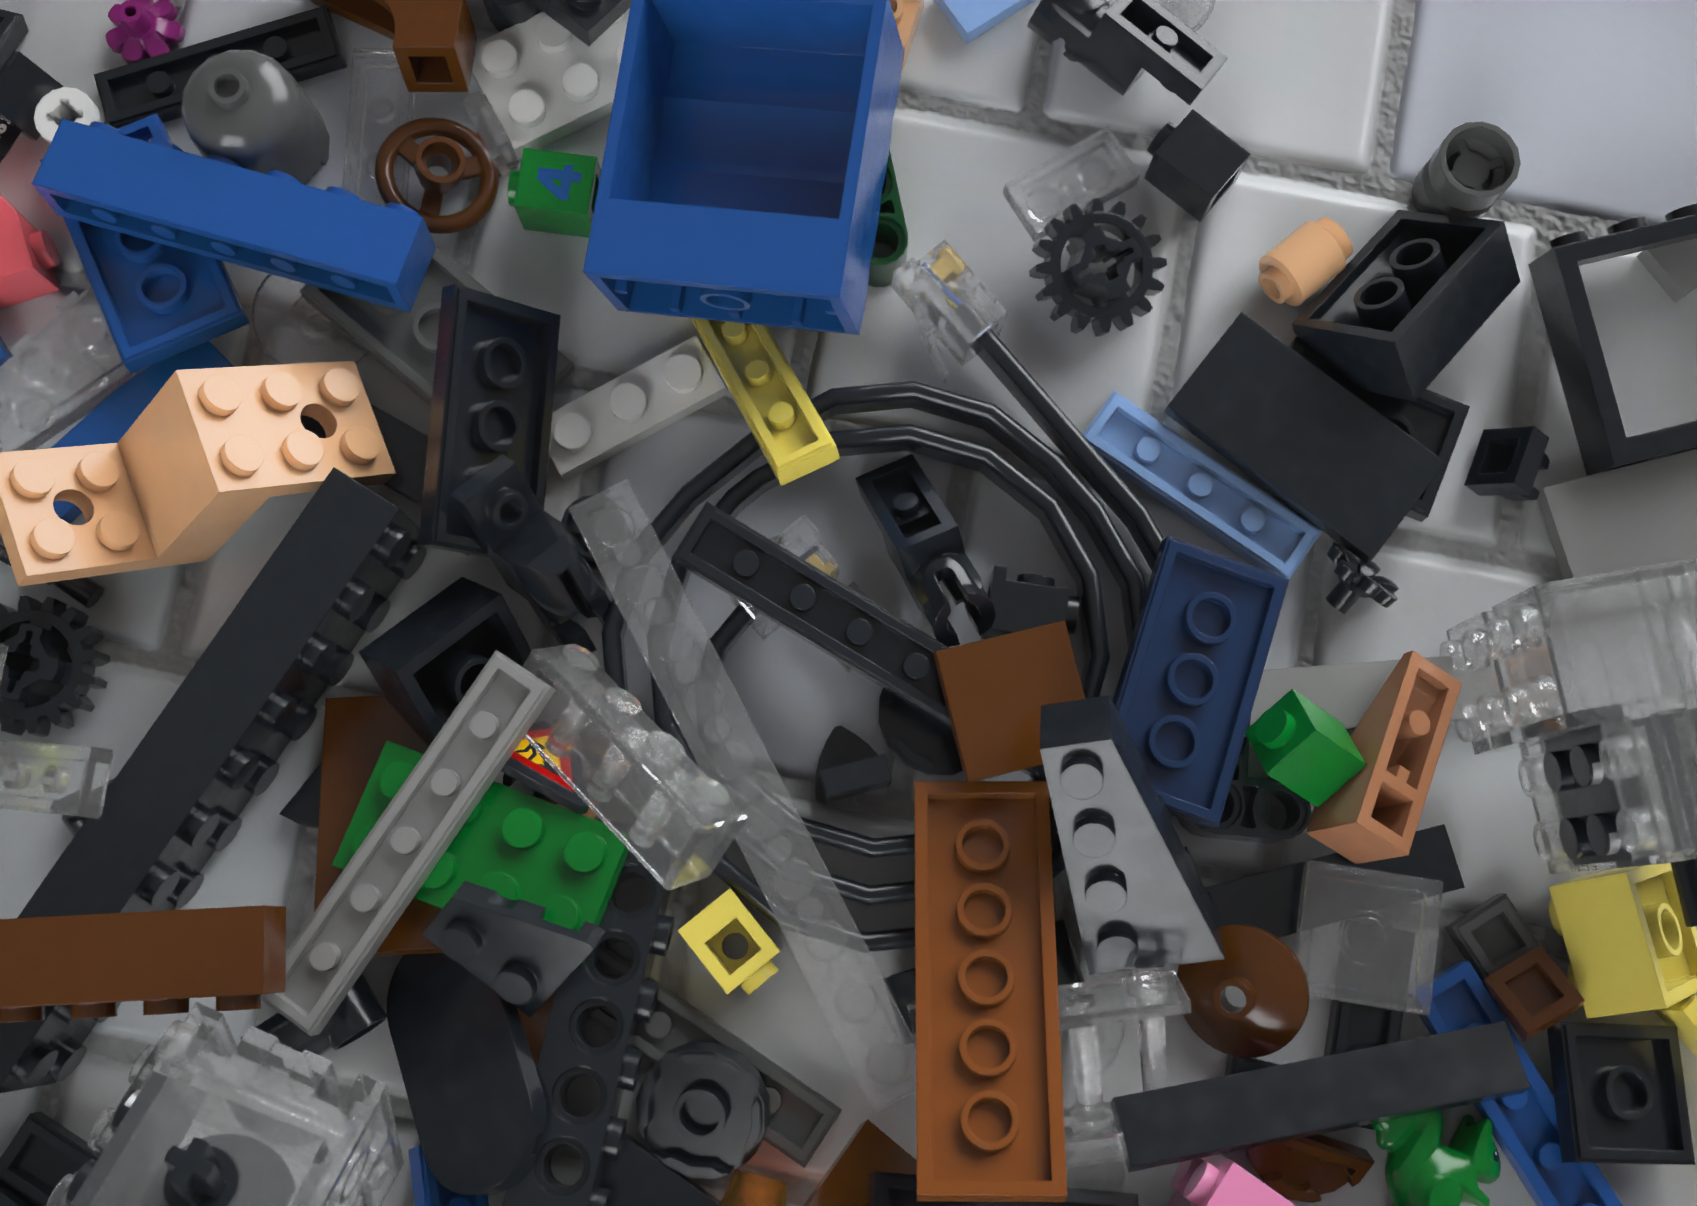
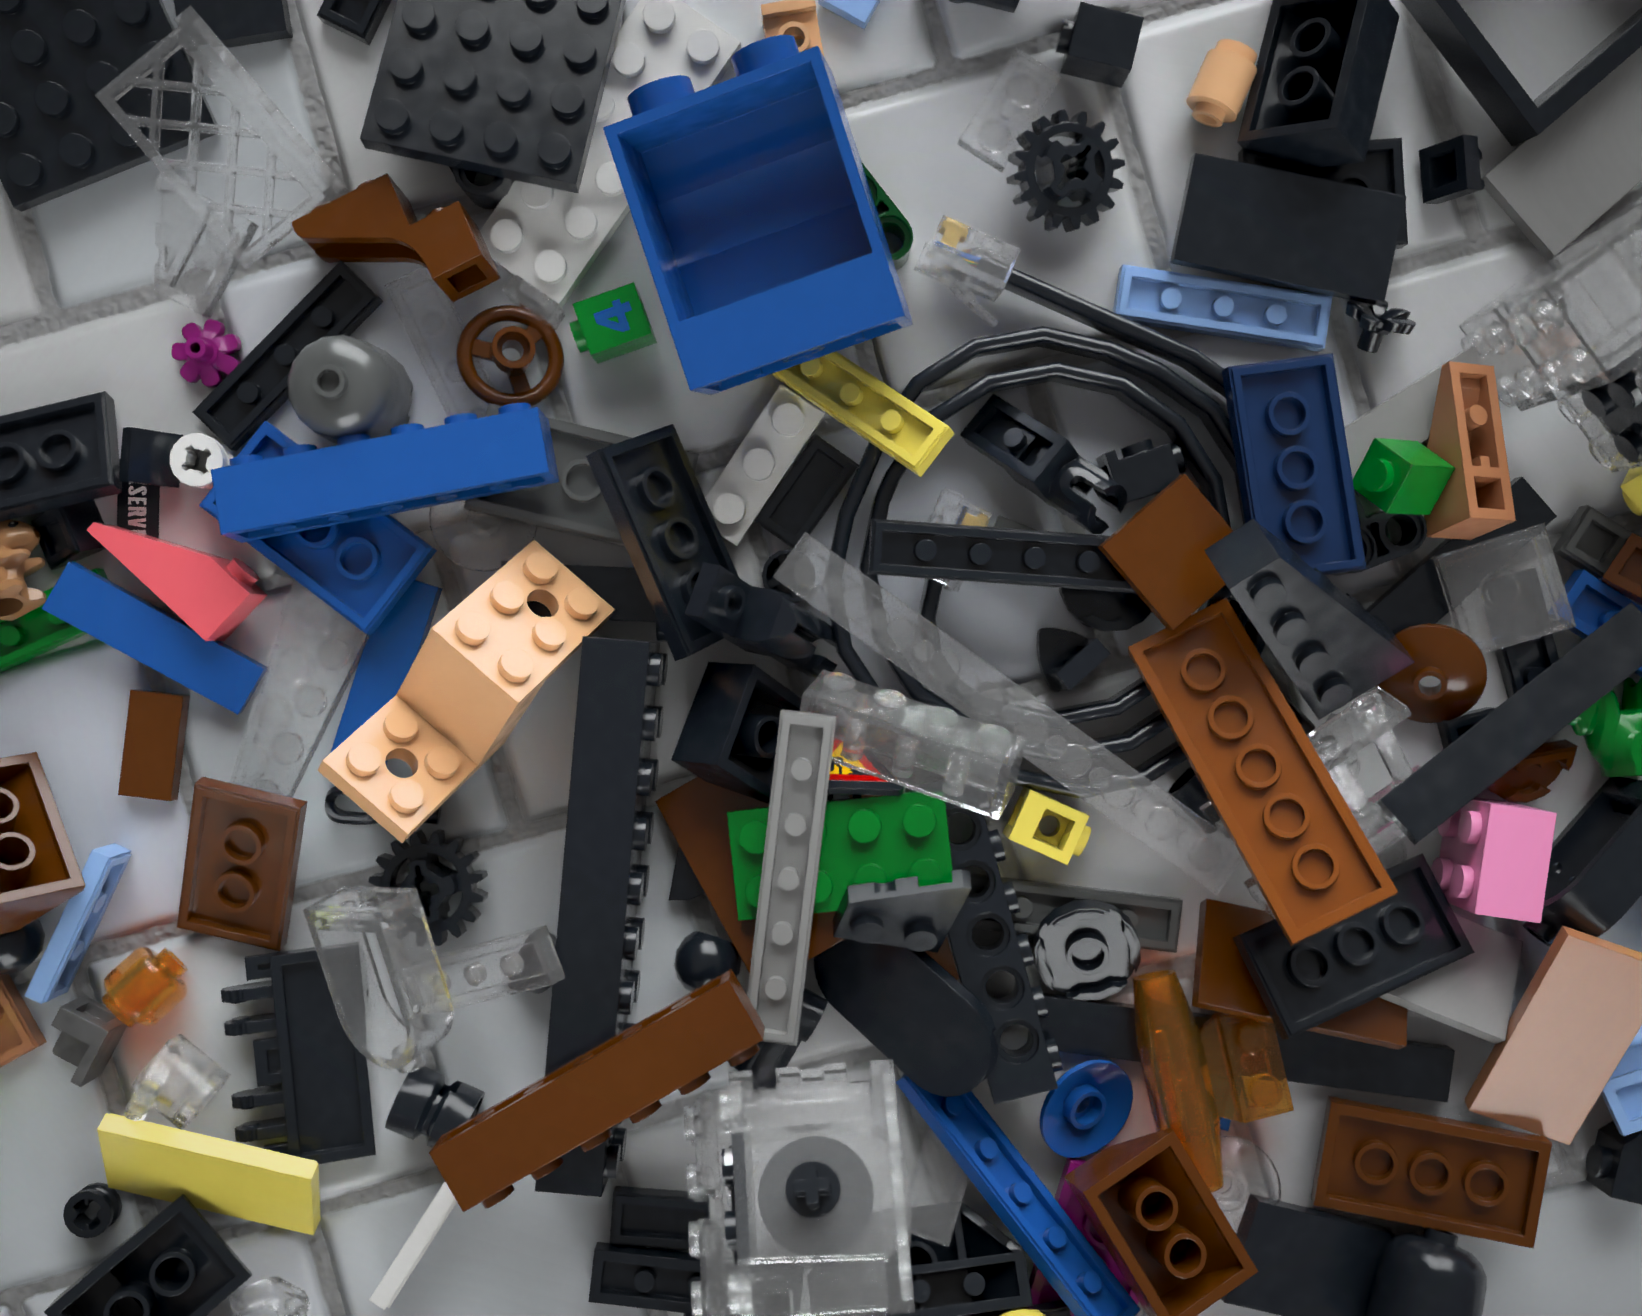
camera: 25 degrees left, 10 degrees up
none -> black piece [674,931,741,992]
none -> black tile [754,434,859,551]

